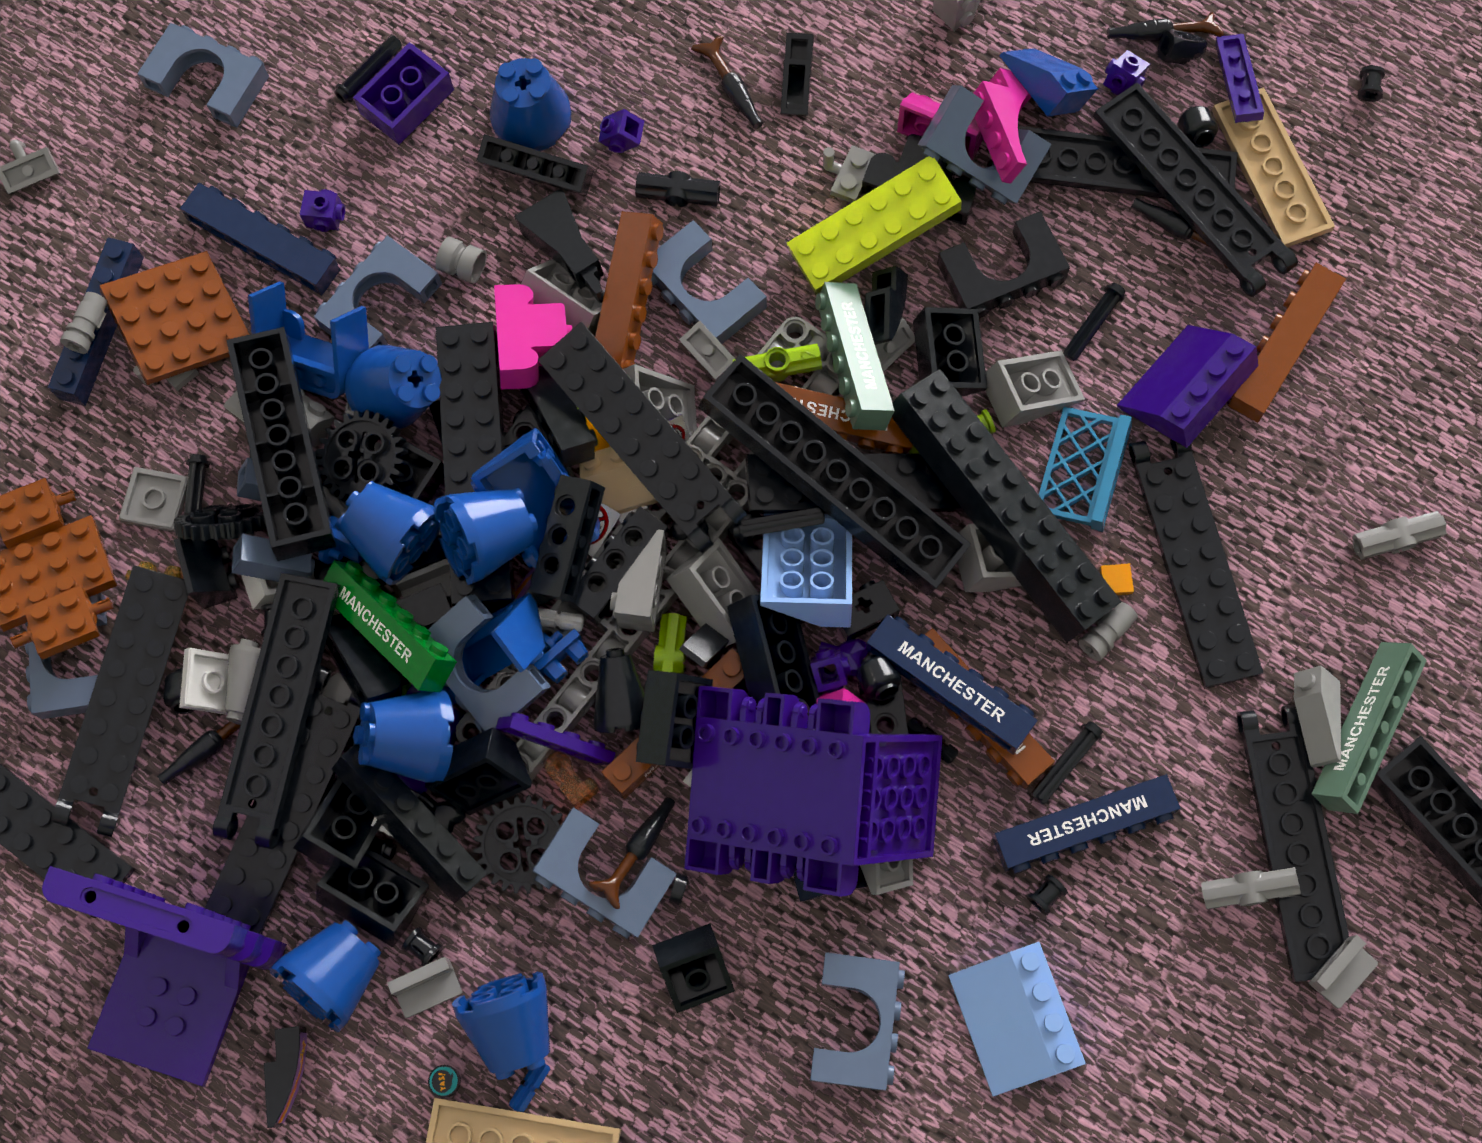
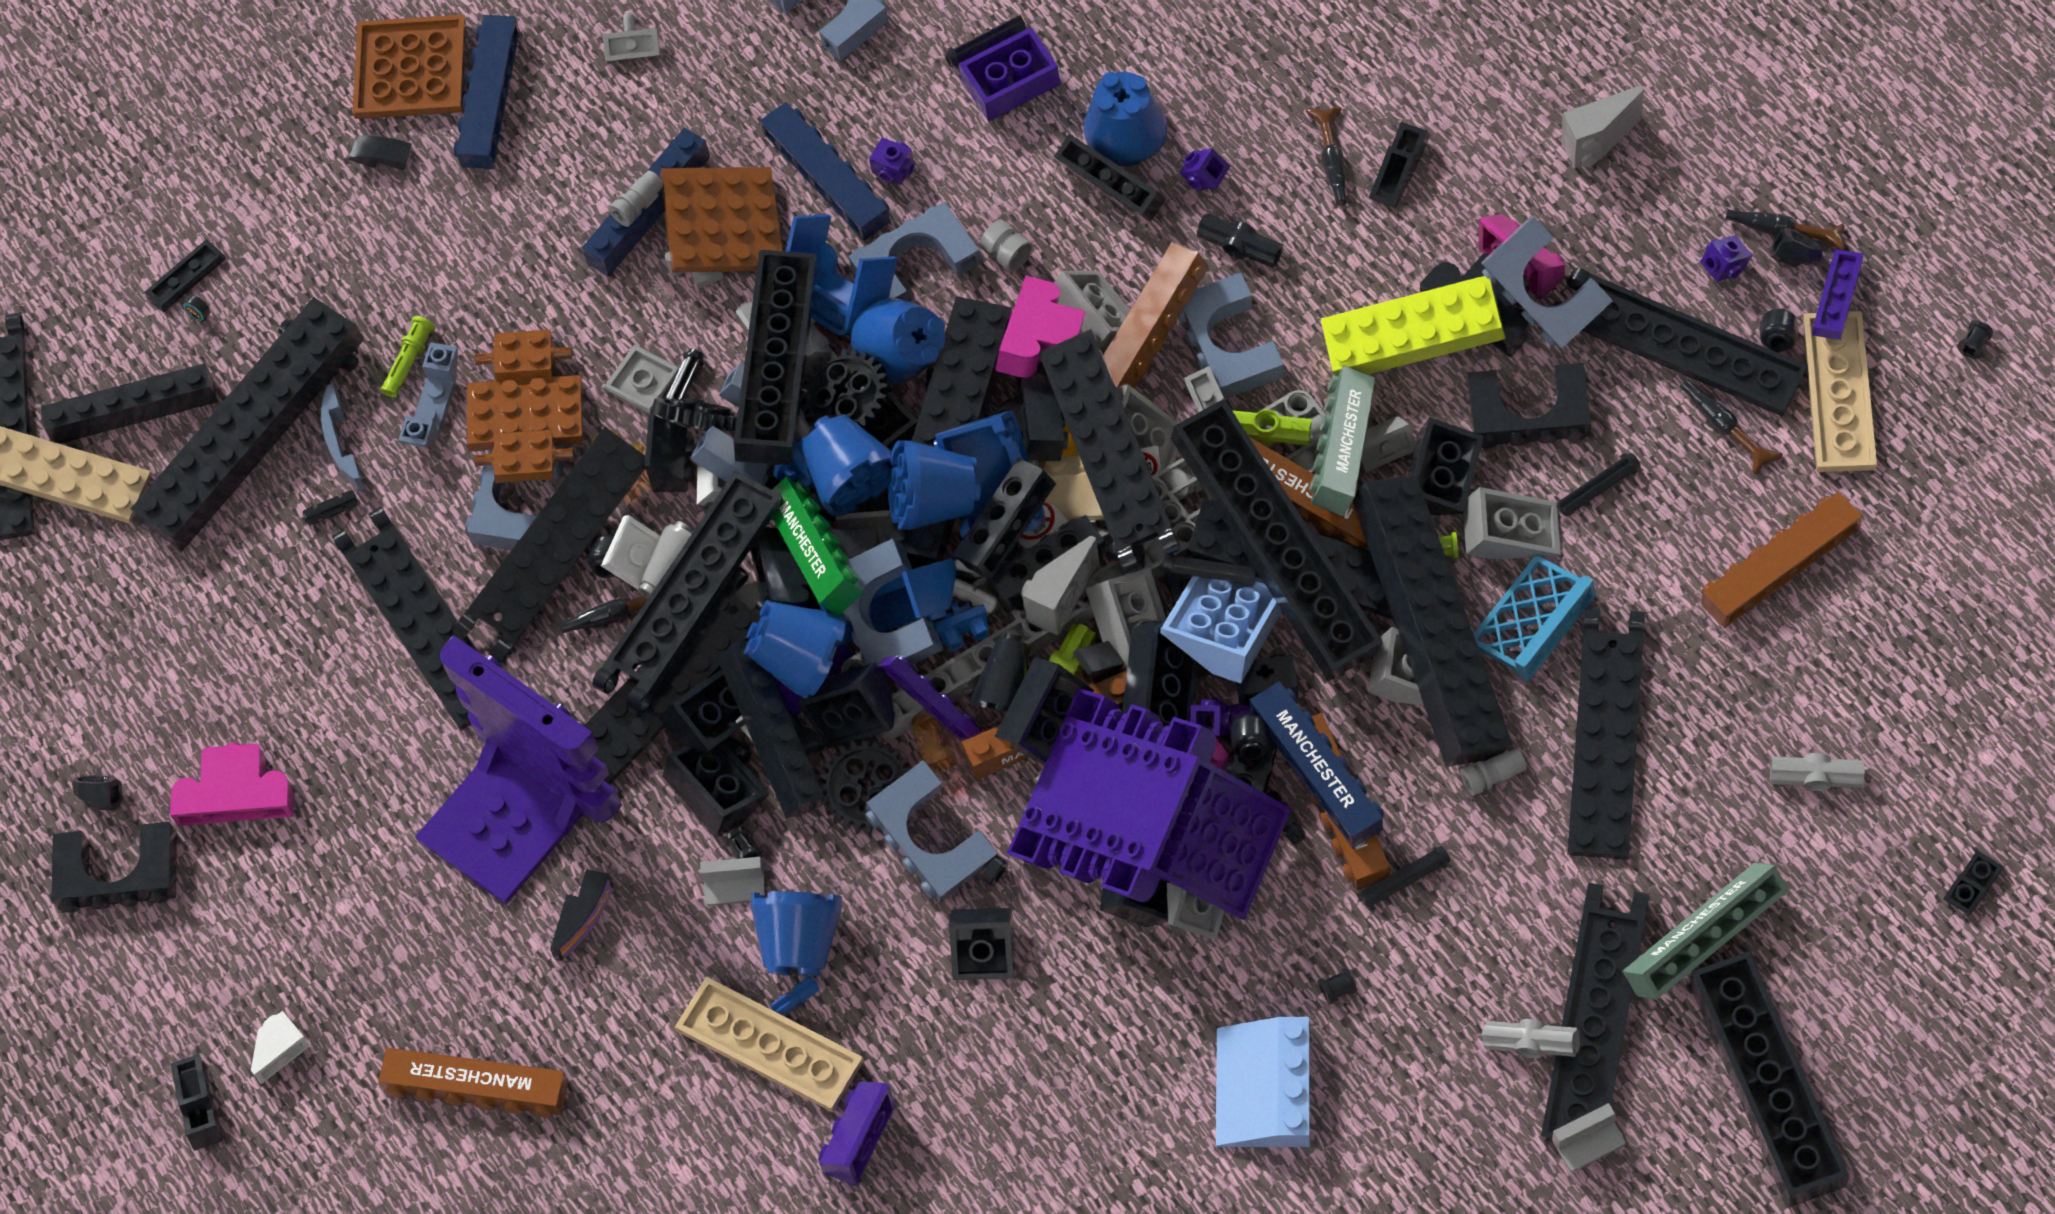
camera: 25 degrees right, 10 degrees down
blue cone [269,920,381,1032] -> none
black tile [428,1065,461,1098] -> none
black piece [514,188,604,303] -> none
piece [588,797,675,909] -> none
sand blue arch [810,952,905,1091] -> none
light grey plate [823,145,876,203] -> none
black slope [865,266,908,345] -> none
dark pink arch [973,68,1031,184] -> none
dark blue brick [992,774,1181,874] -> none
blue slope [1000,48,1098,117] -> none
black hinge [1093,83,1298,297] -> none
light orange tile [1099,563,1134,595] -> none
dark purple slope [1117,325,1258,448] -> none
light grey slope [1294,665,1341,768] -> none

